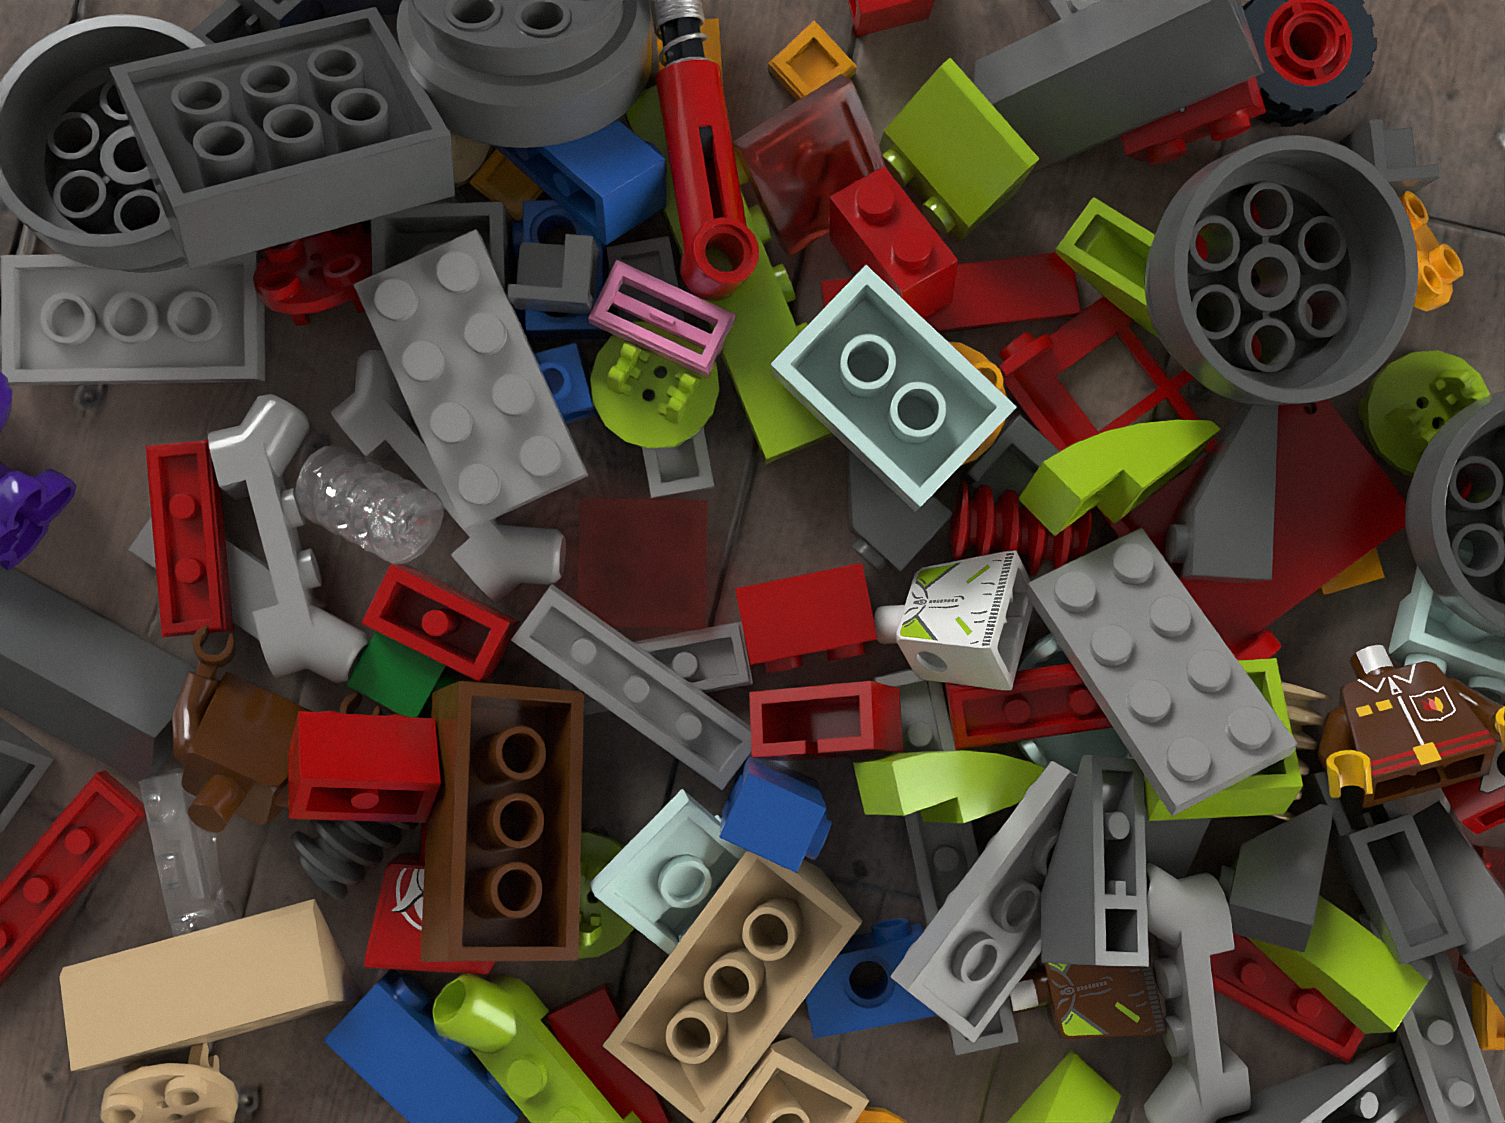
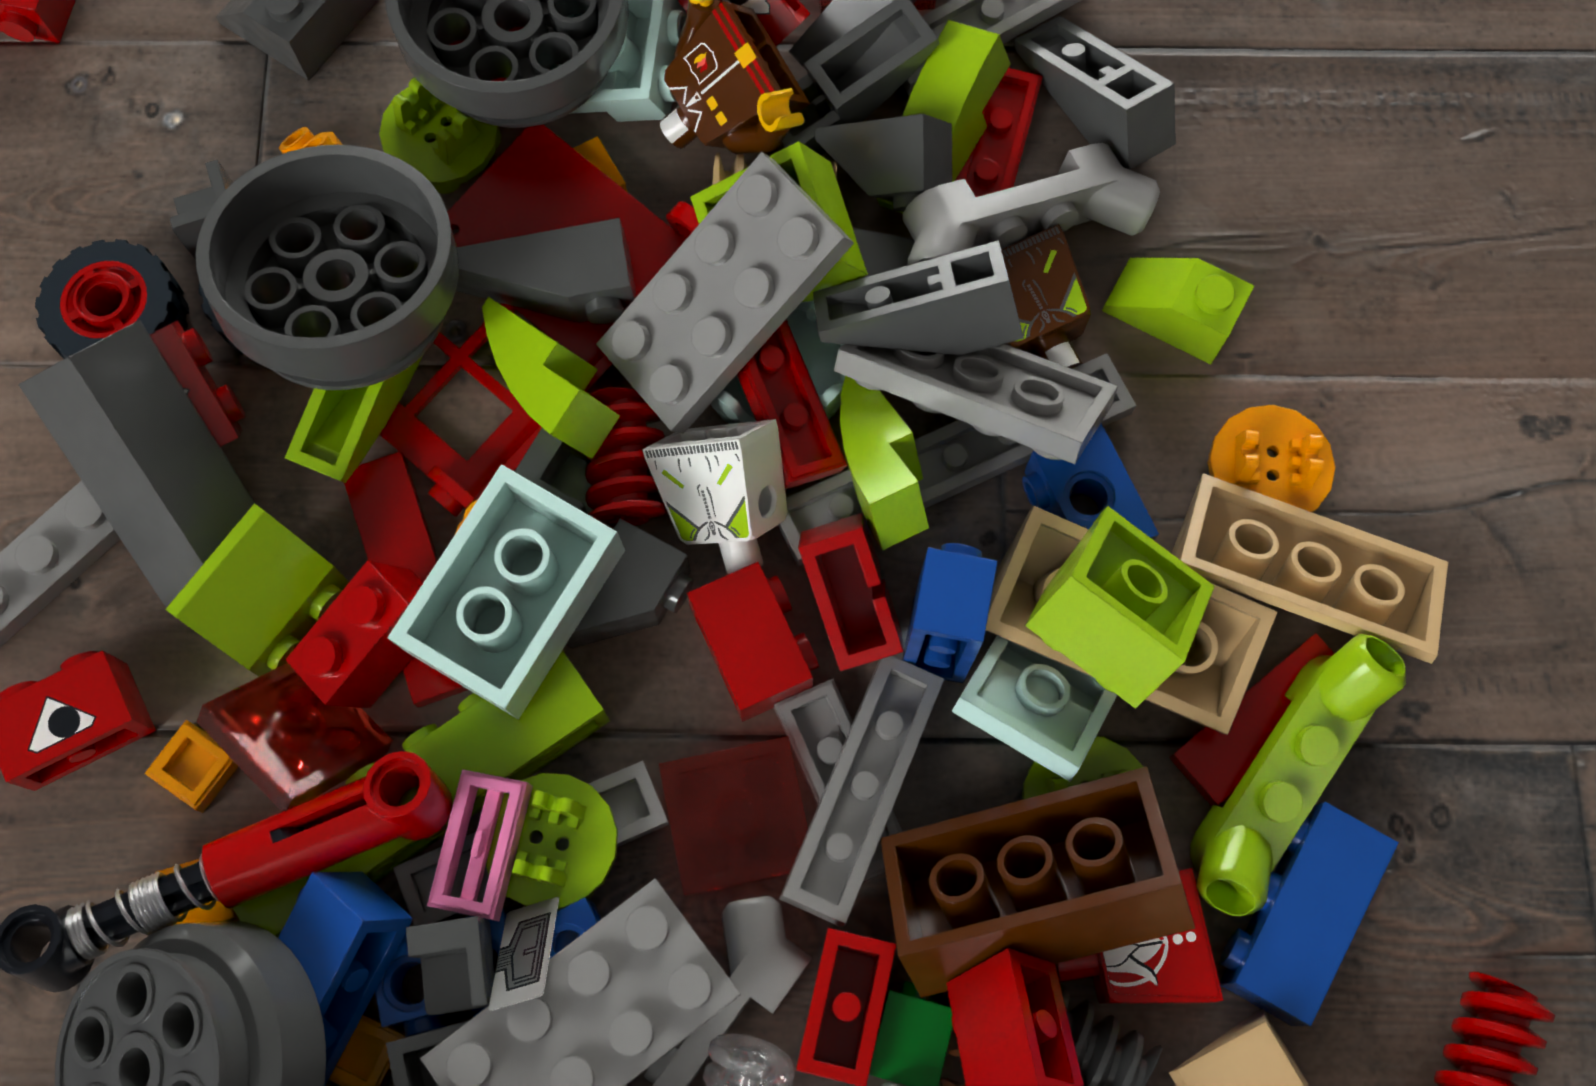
camera: 105 degrees left, 15 degrees down
none -> sticker [488,897,559,1011]
none -> lime slope [1025,506,1215,709]

